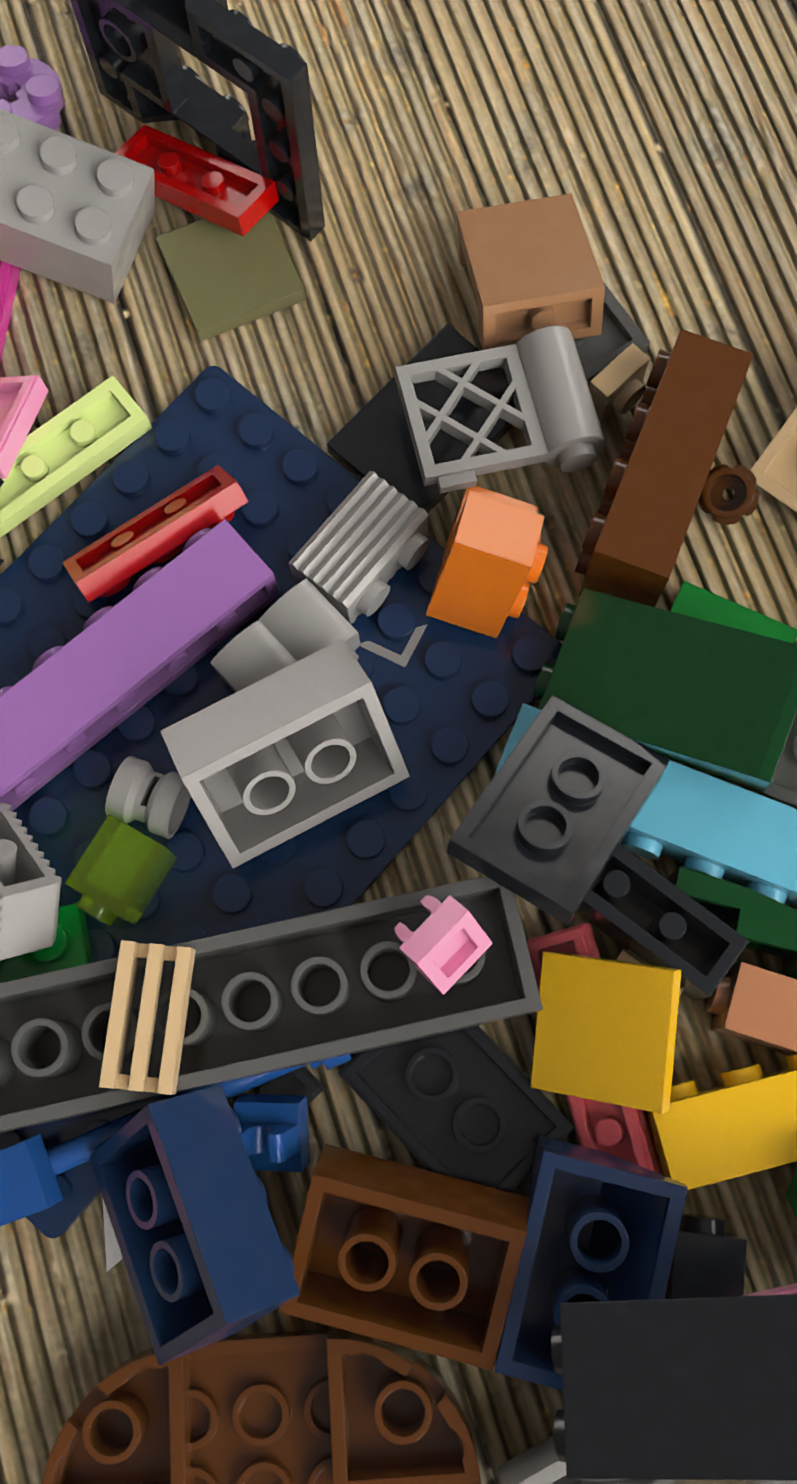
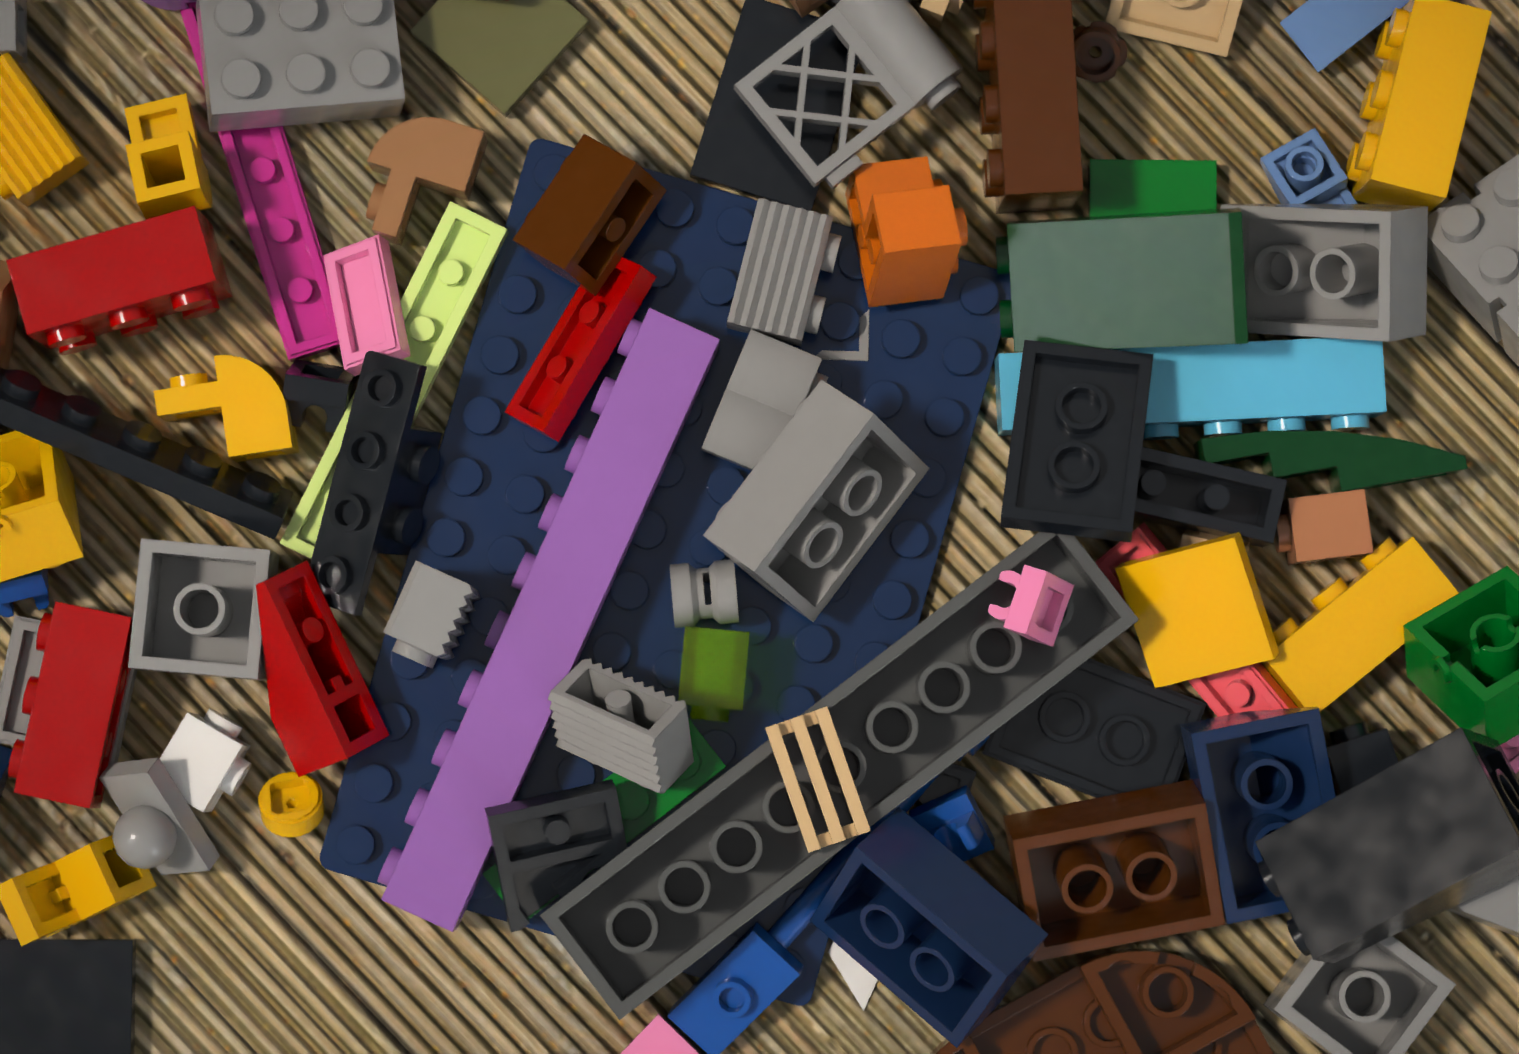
camera: 35 degrees left, 10 degrees up
none -> medium nougat brick [366,117,488,246]
none -> reddish brown brick [512,134,667,296]

